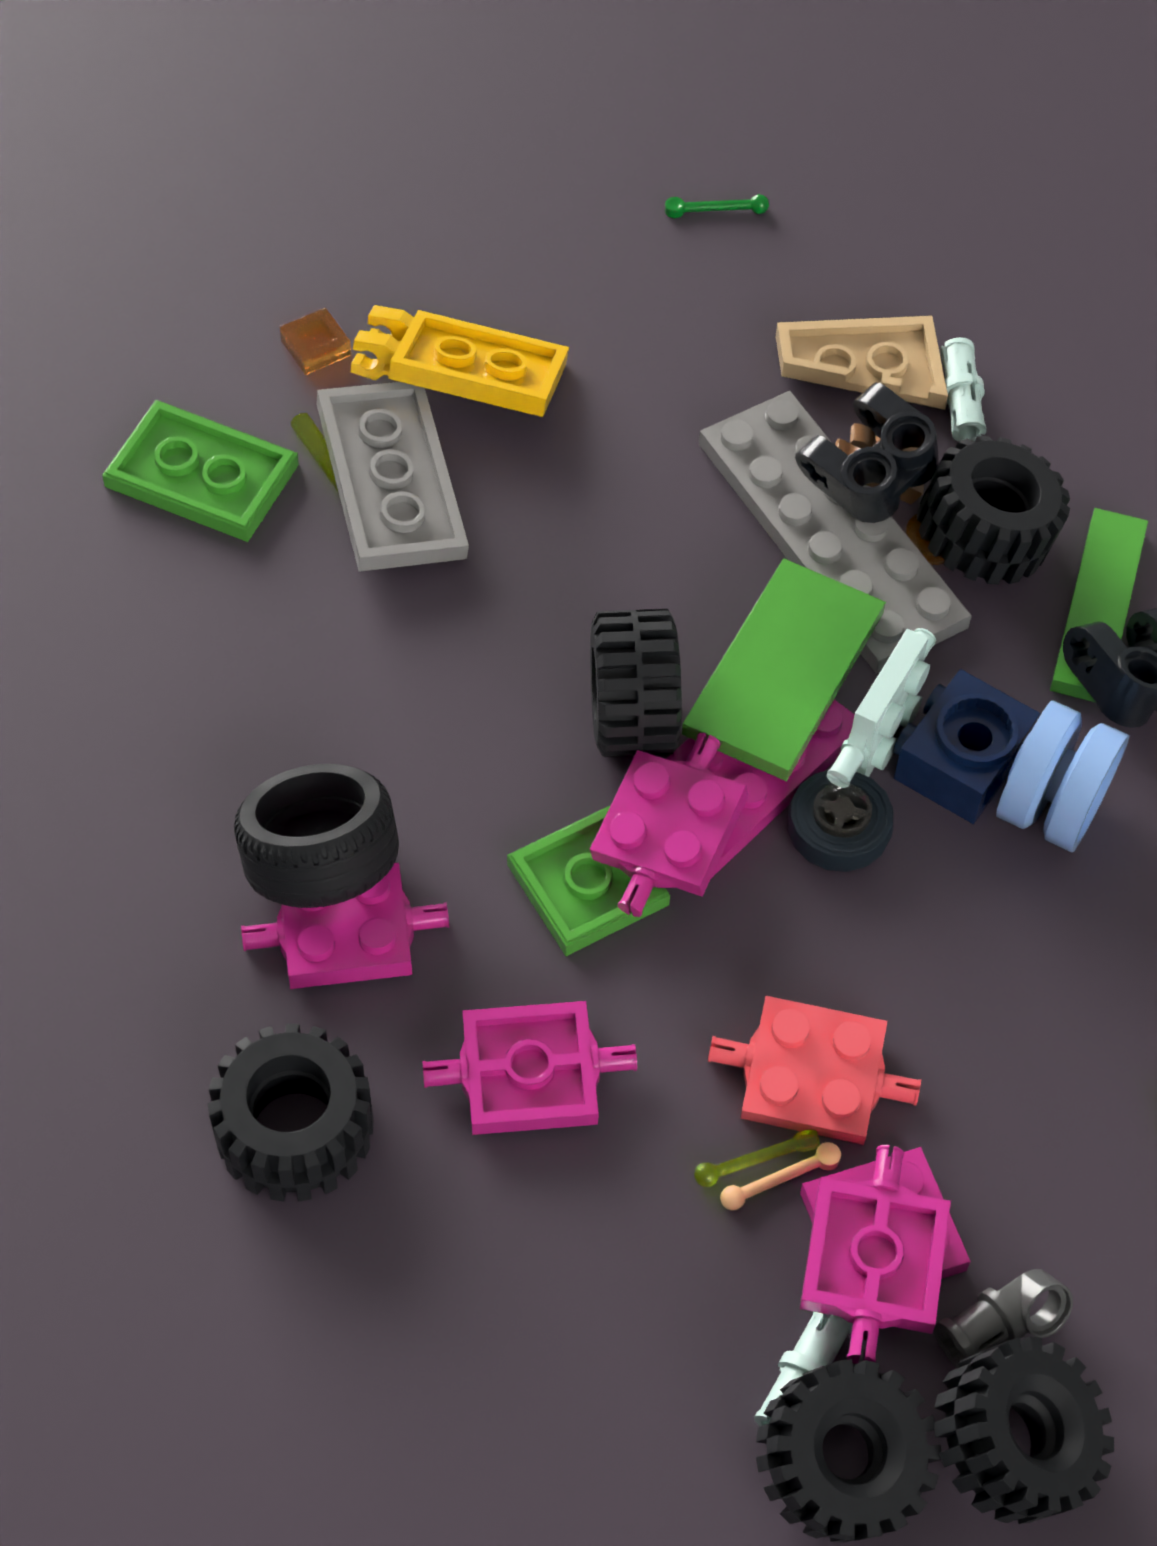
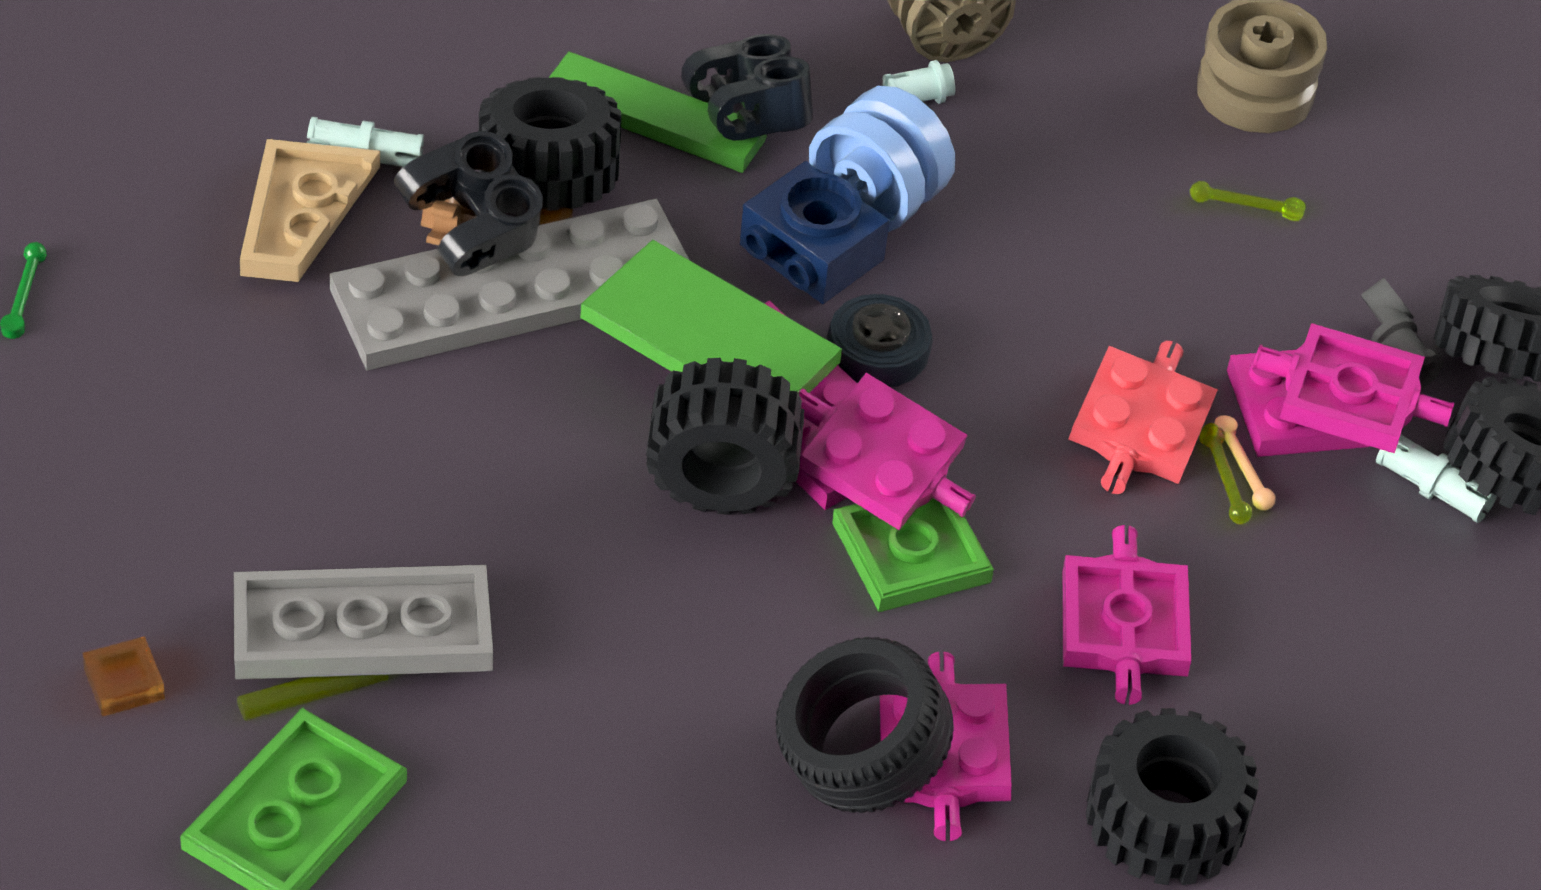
camera: 85 degrees left, 10 degrees down
yellow tile [350,305,569,417] -> none
light aqua plate [827,628,936,788] -> none

